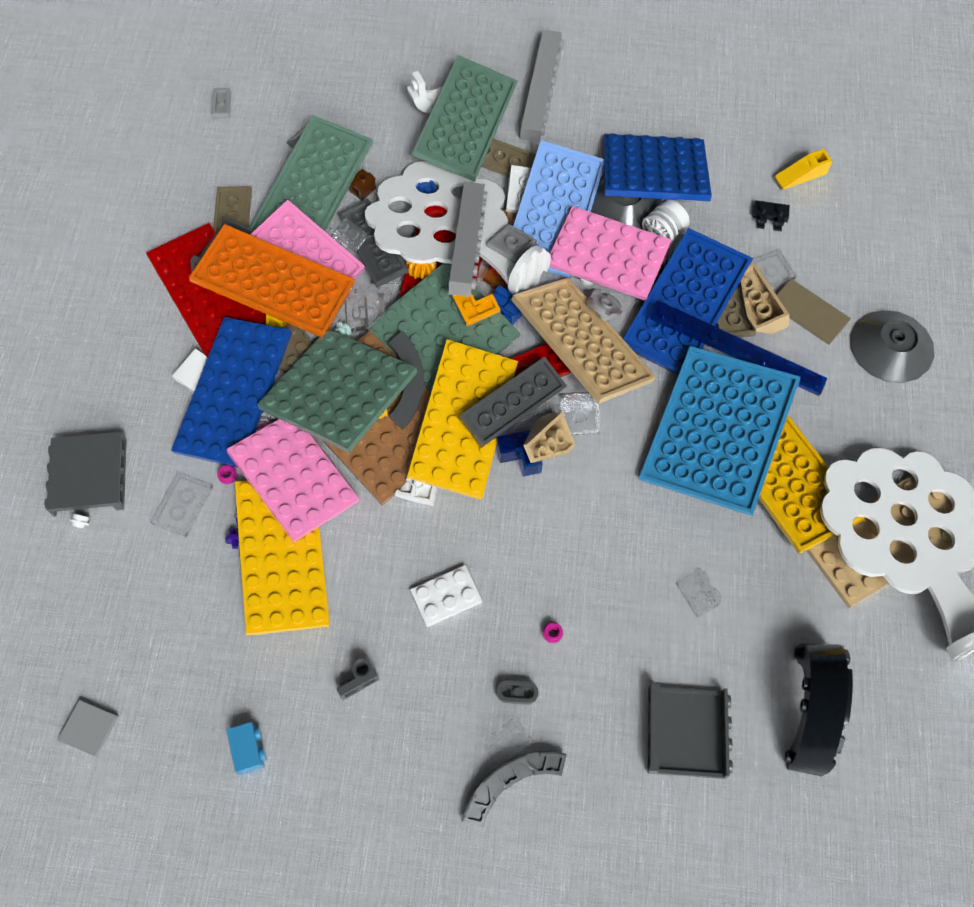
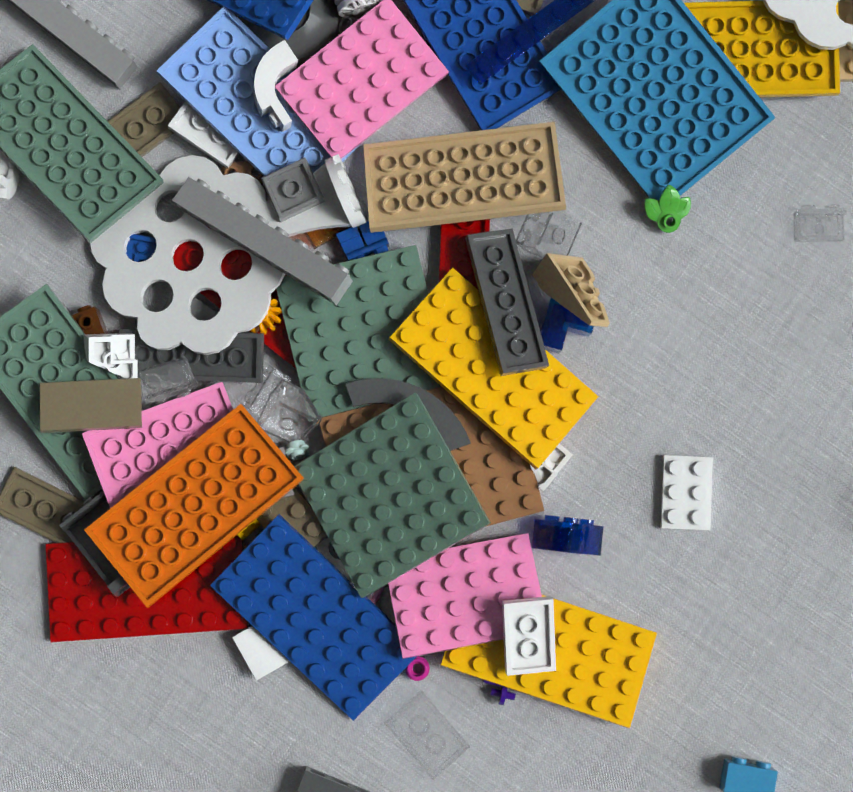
camera: 65 degrees left, 20 degrees up
dark grey plate [336,658,380,701] -> none
light orange plate [452,293,500,327] -> none
dark grey plate [496,680,539,705] -> none
dark pink plate [543,622,563,643] -> none
light grey plate [586,290,623,321] -> none
none -> dark tan tile [40,378,142,433]
none -> white slope [84,333,137,379]
none -> white arch [253,40,298,132]
none -> white plate [502,596,556,676]
none -> clear blue brick [532,515,604,556]
none -> bright green plate [644,185,691,233]

